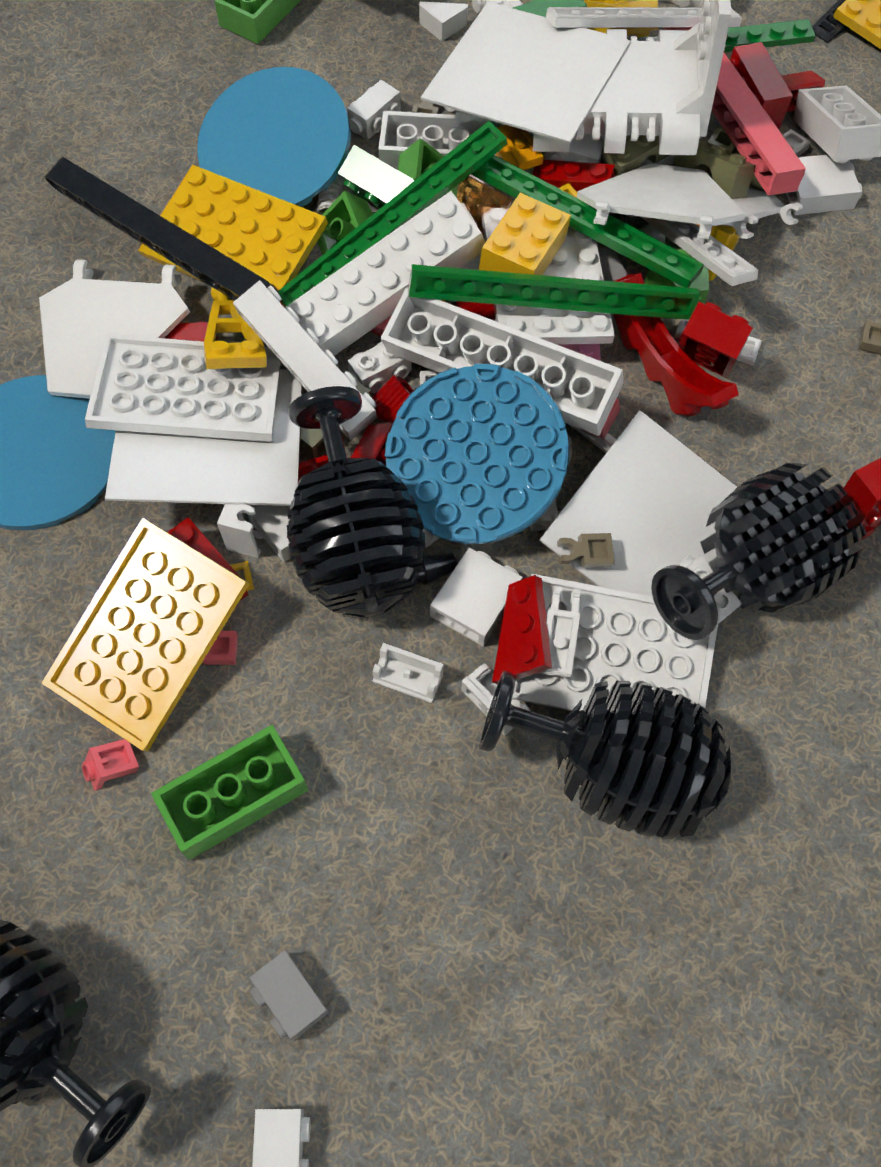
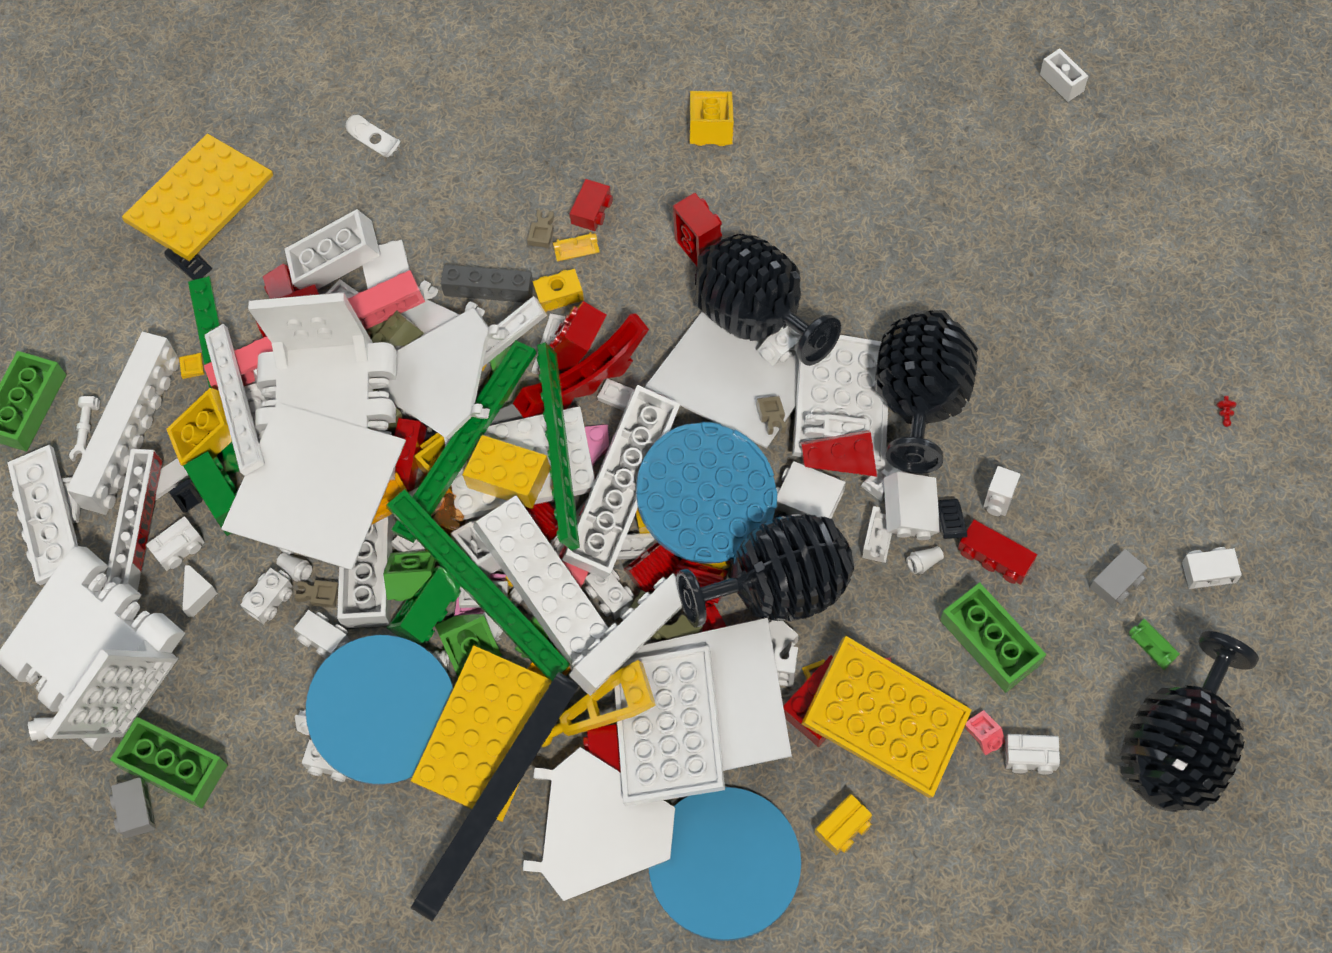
camera: 90 degrees left, 0 degrees up
none -> white brick [240,568,294,624]
none -> dark grey brick [440,265,533,303]
none -> yellow brick [532,269,584,312]
none -> yellow hinge [553,232,600,262]
none -> white plate [597,379,634,411]
none -> yellow brick [814,794,872,855]
none -> white brick [884,471,940,540]
none -> white cone [906,546,944,574]
none -> black slope [938,499,967,539]
none -> red brick [958,520,1038,585]
none -> white brick [983,466,1020,516]
none -> white brick [1005,734,1060,774]
none -> bright green hinge [1129,619,1180,670]

